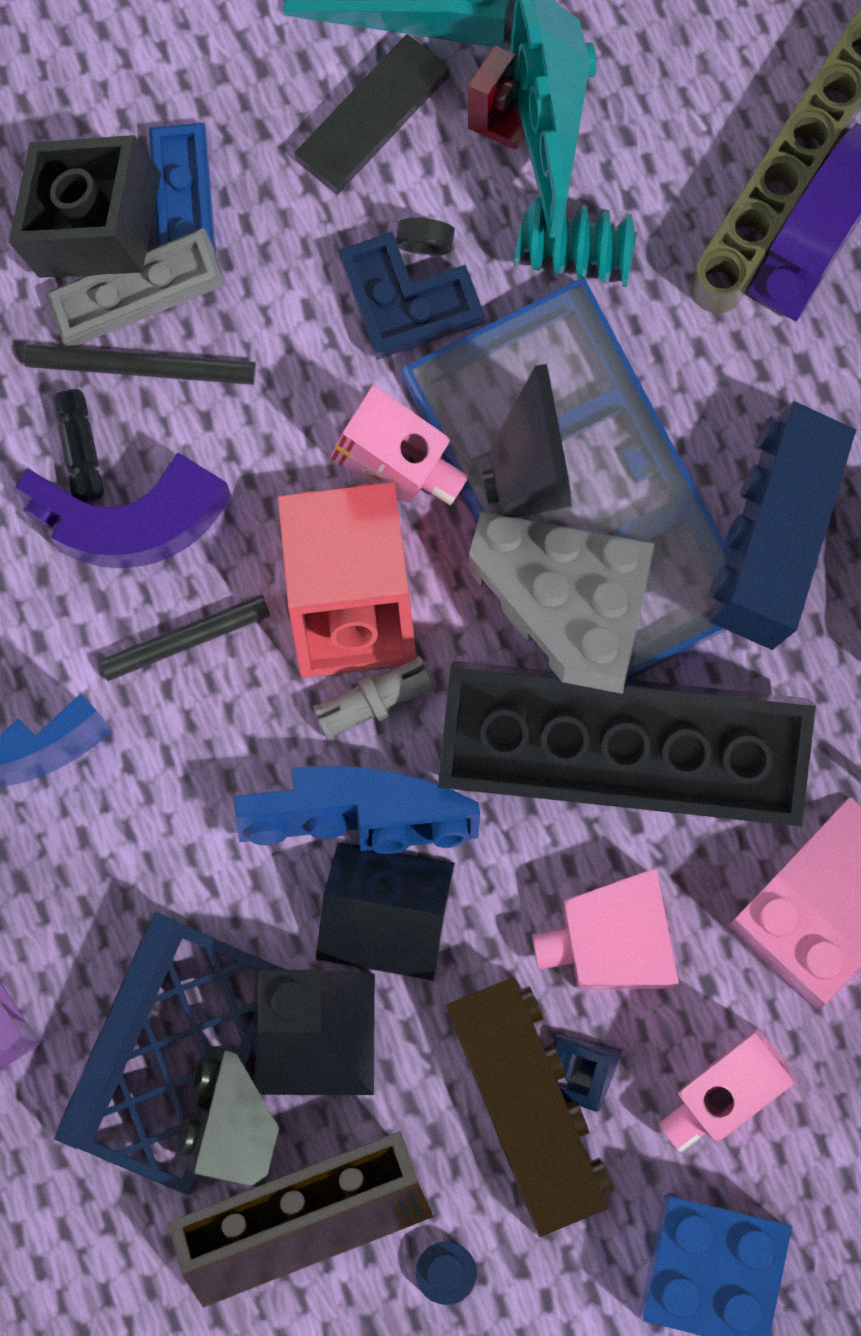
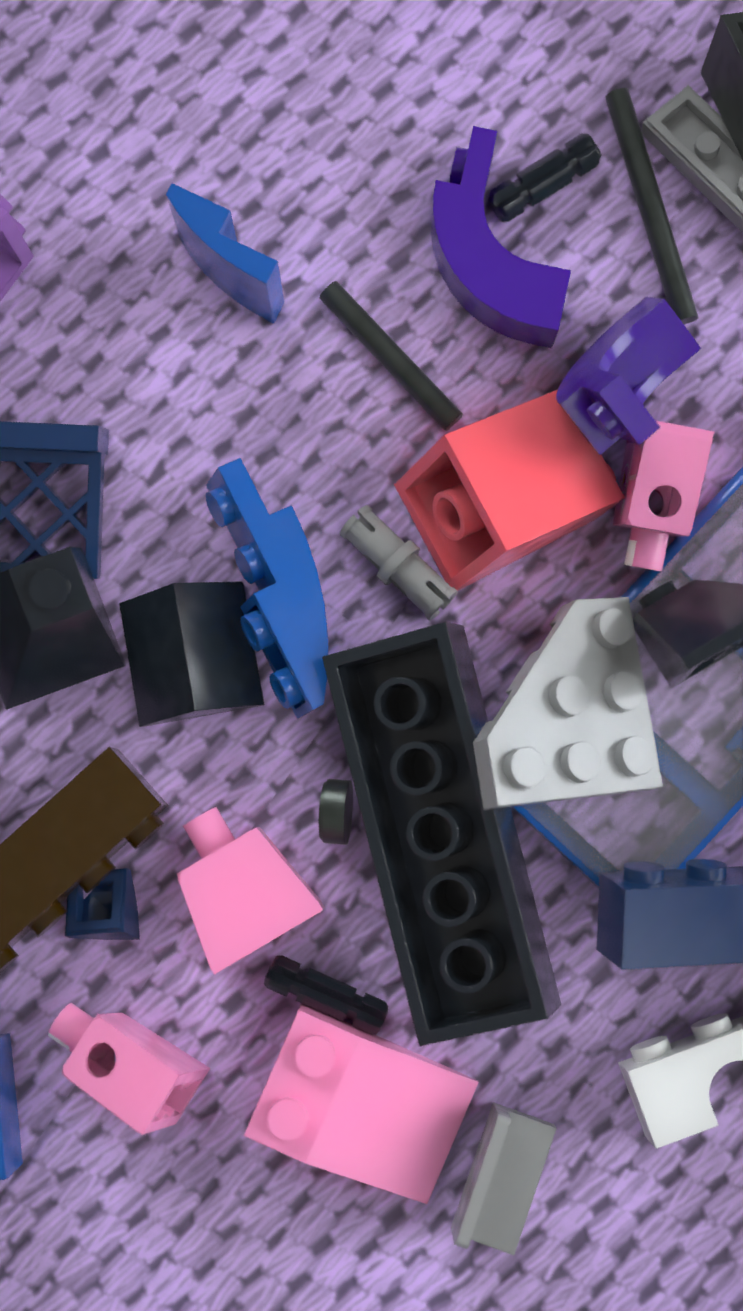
camera: 65 degrees right, 5 degrees up
none -> black axle [264,955,388,1035]
none -> pearl dark grey tile [318,779,353,845]
none -> dark purple arch [556,297,702,455]

